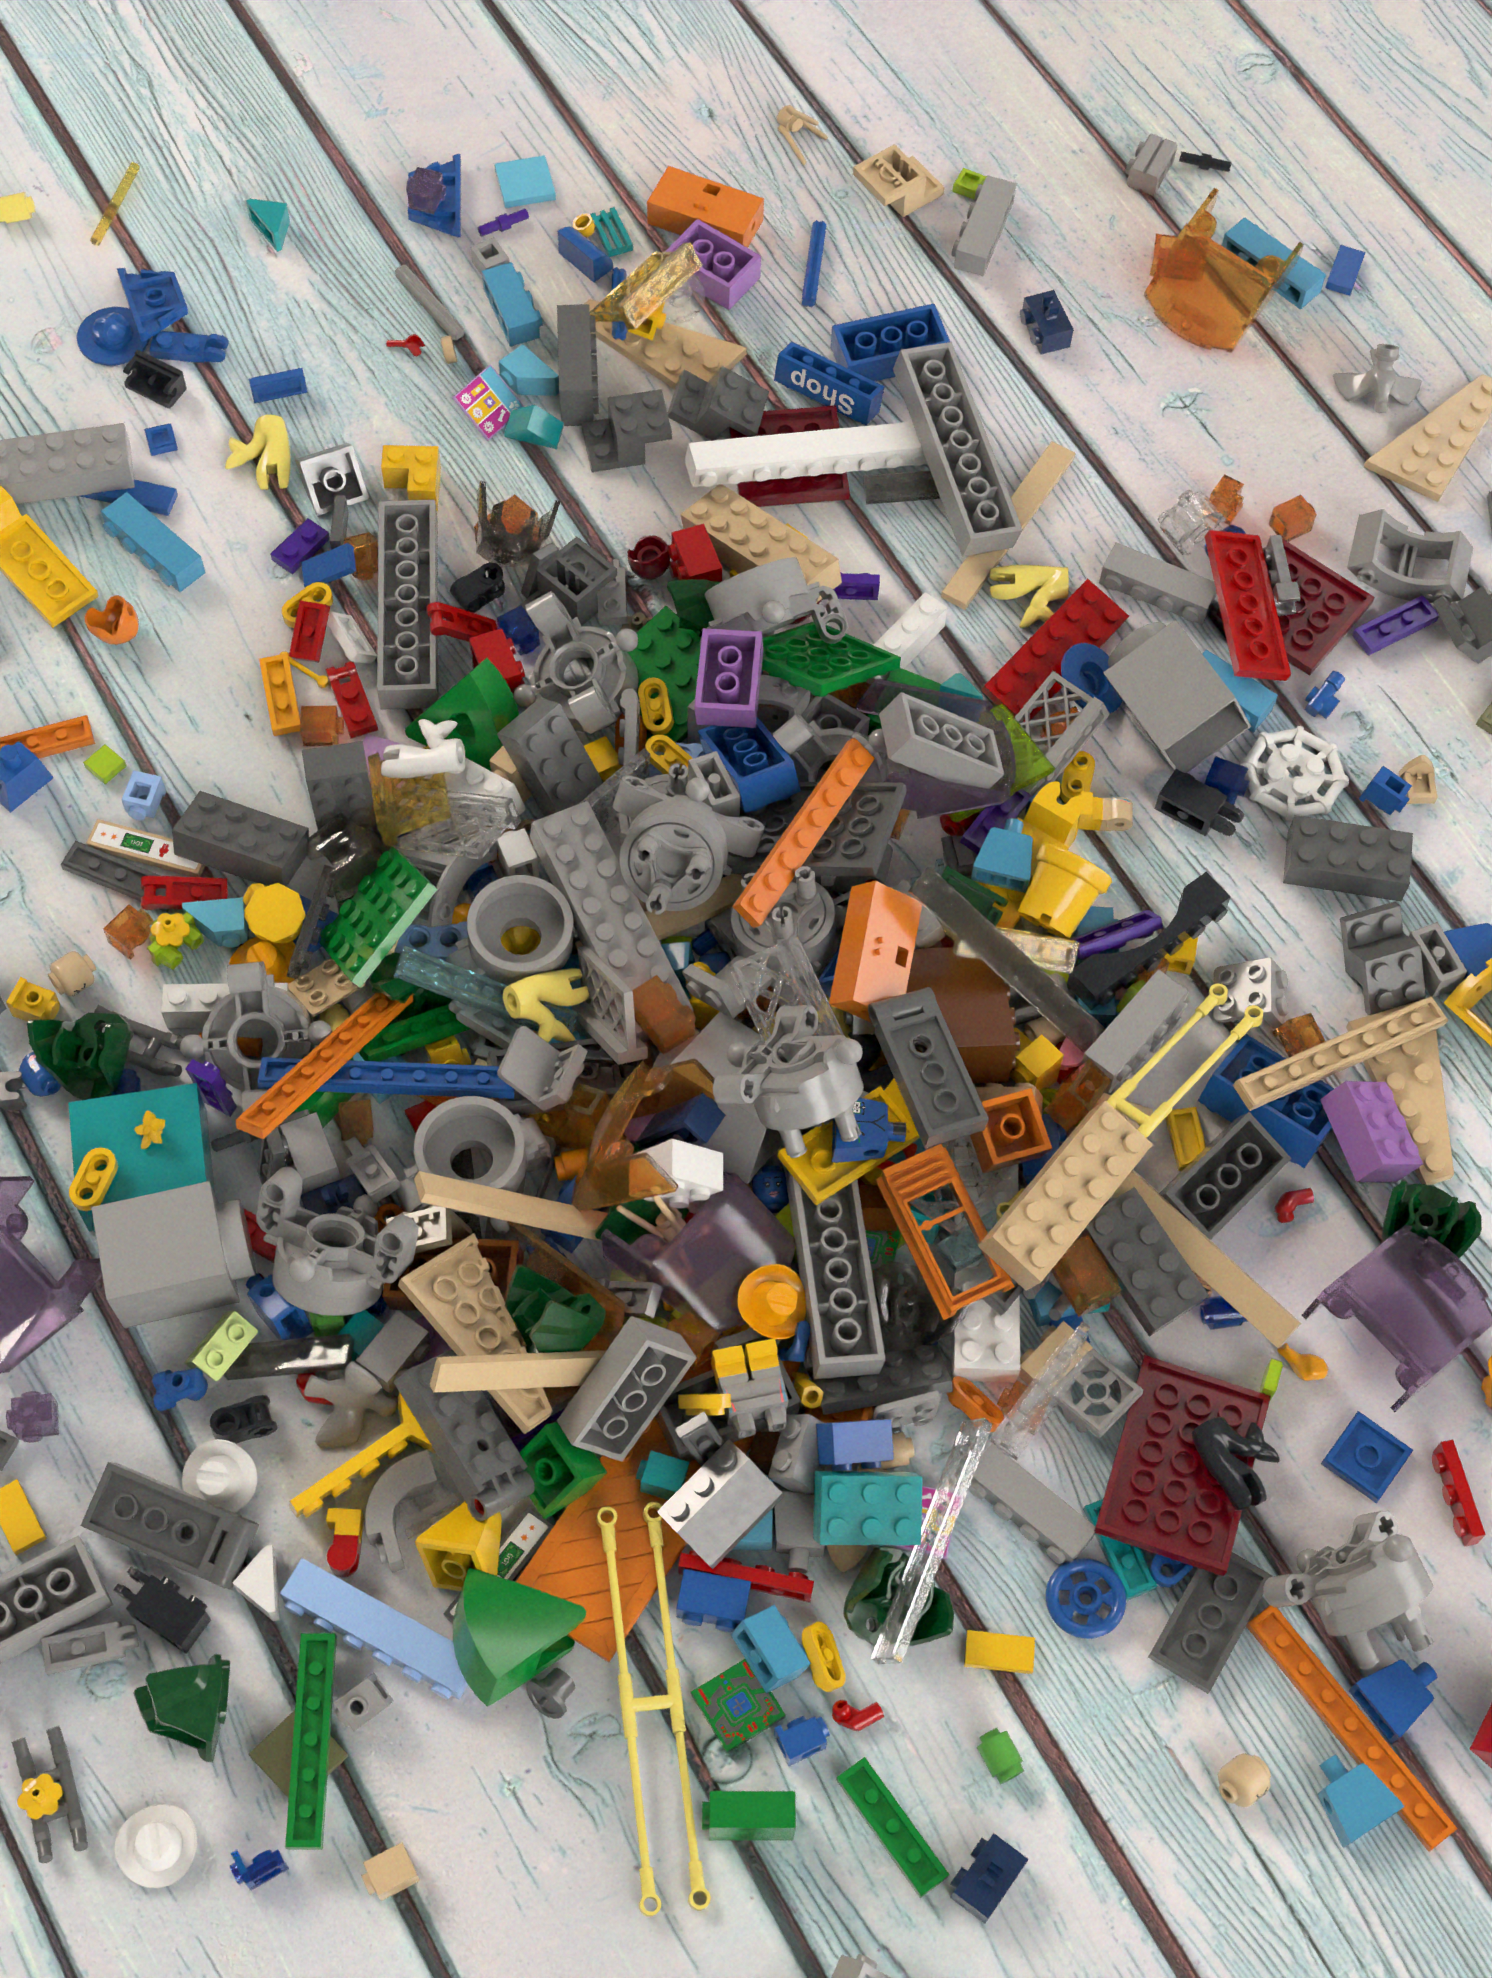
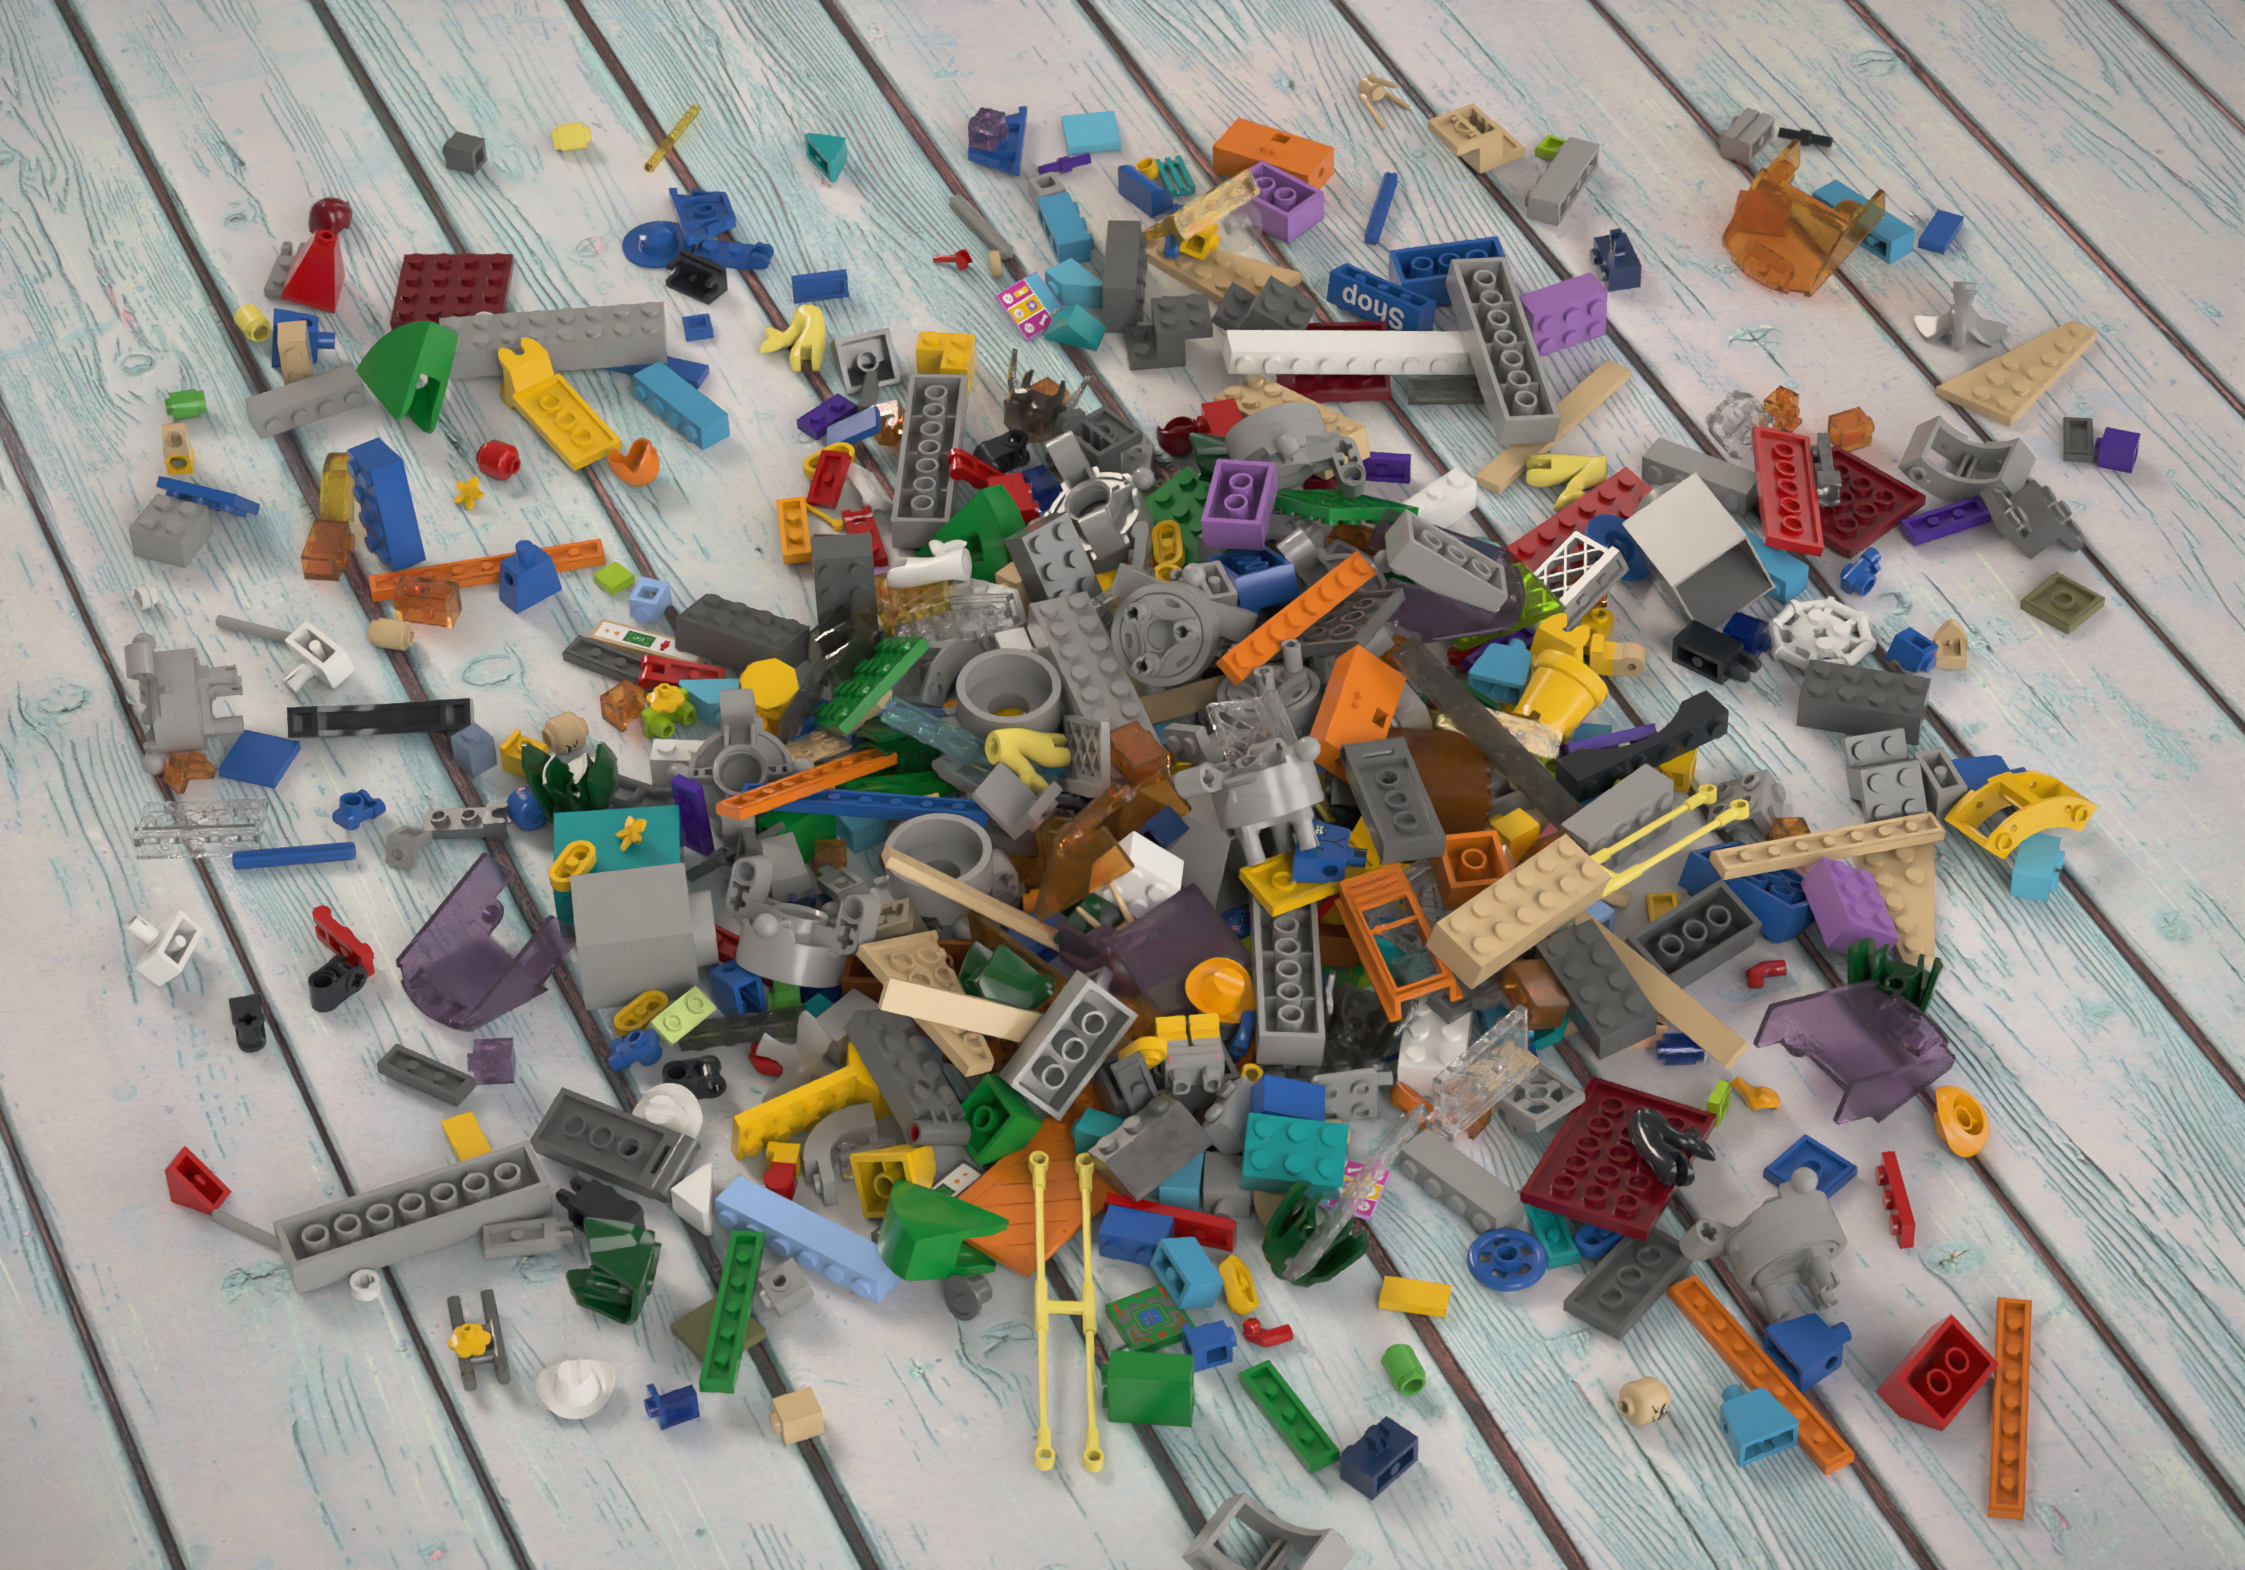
camera: 10 degrees right, 20 degrees down
none -> yellow plate [614,990,669,1037]
none -> medium lavender brick [1519,272,1608,357]

